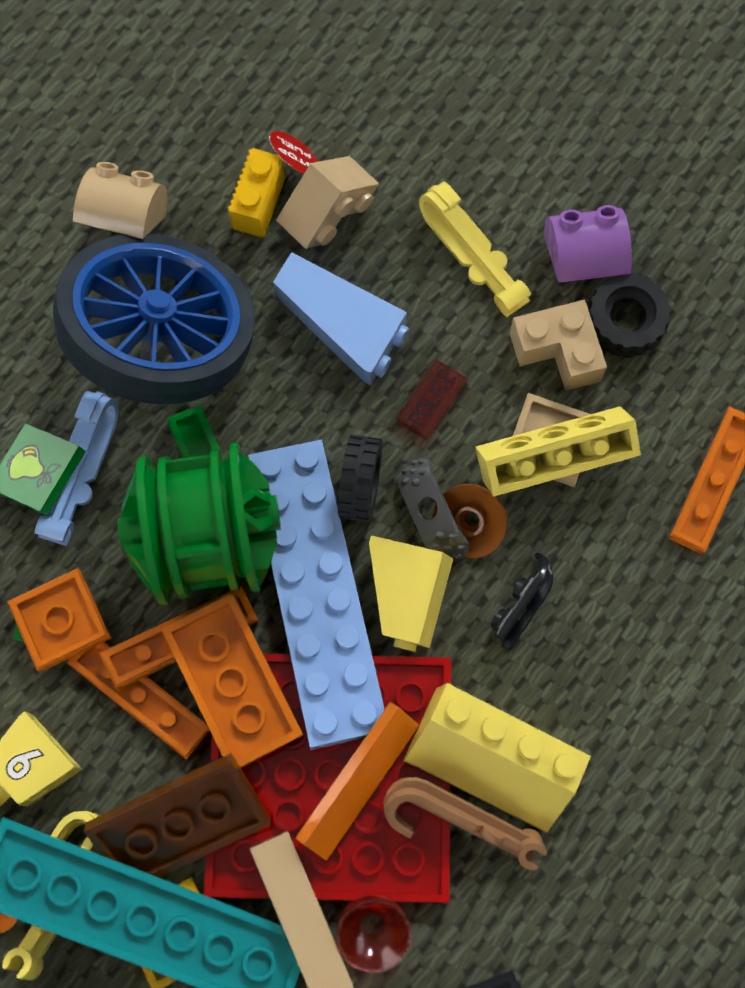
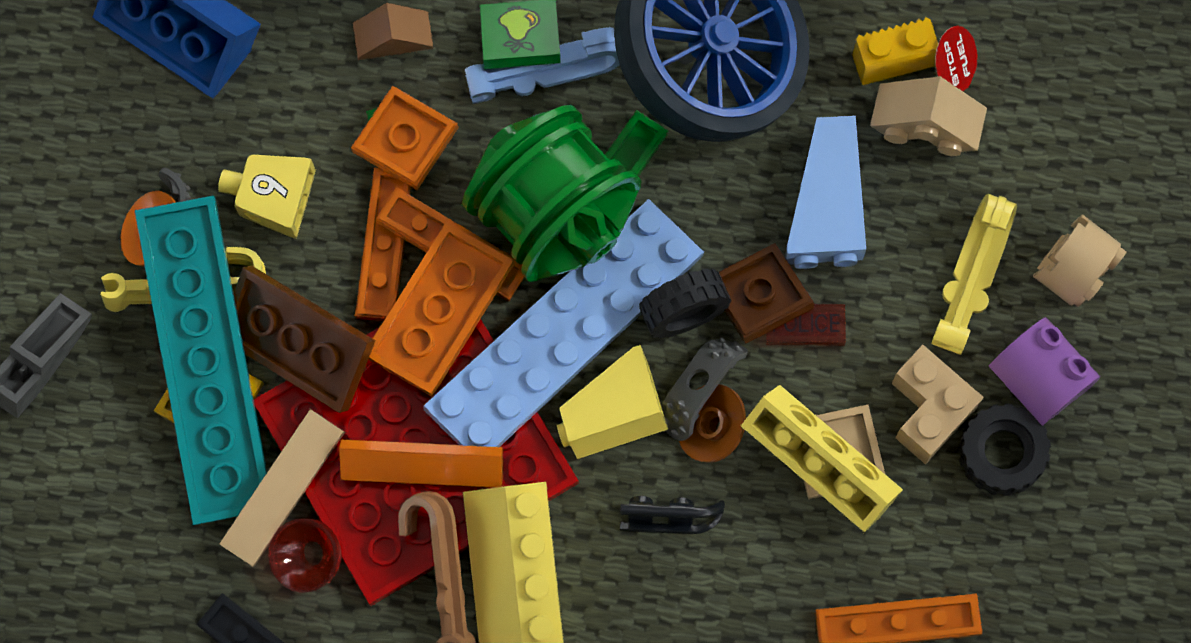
camera: 60 degrees right, 0 degrees up
none -> reddish brown tile [719,243,814,344]
none -> tan brick [1033,214,1126,307]

